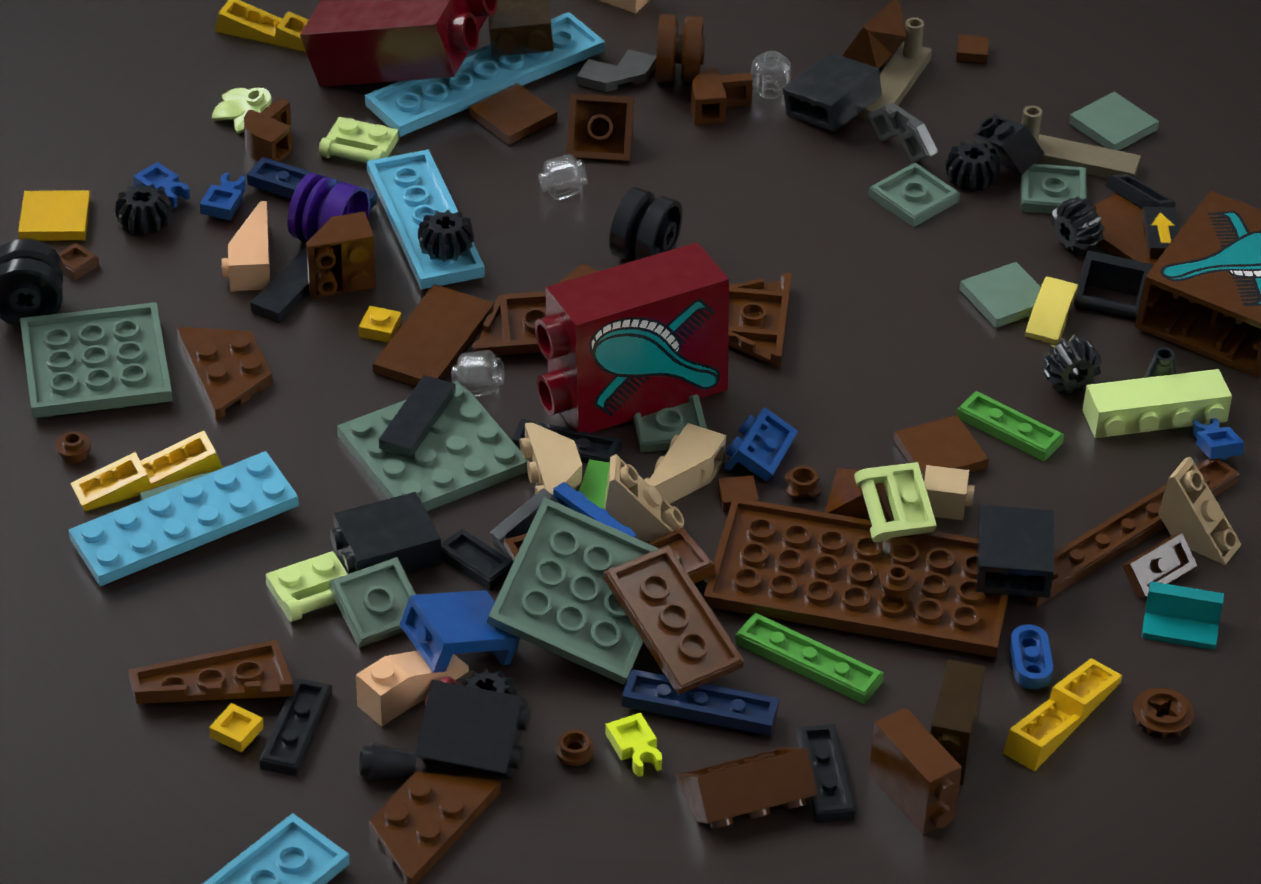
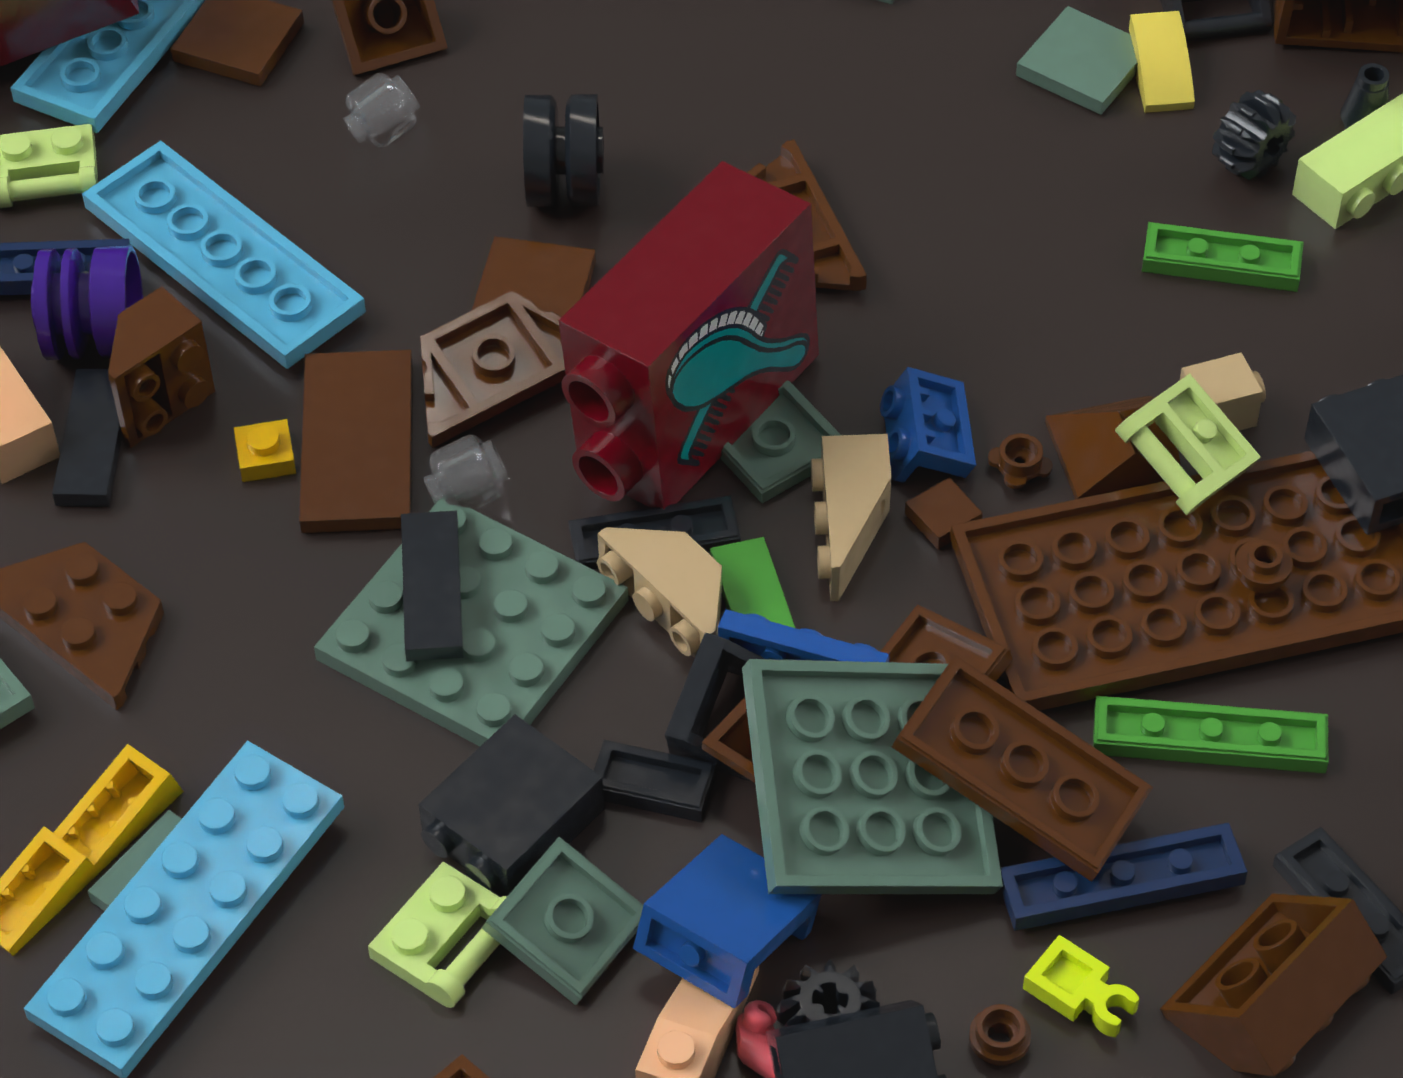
camera: 25 degrees left, 10 degrees up
black gear [418,209,474,263] -> none
tan slope [604,454,684,541] -> none
reddish brown tile [893,415,989,481] -> none

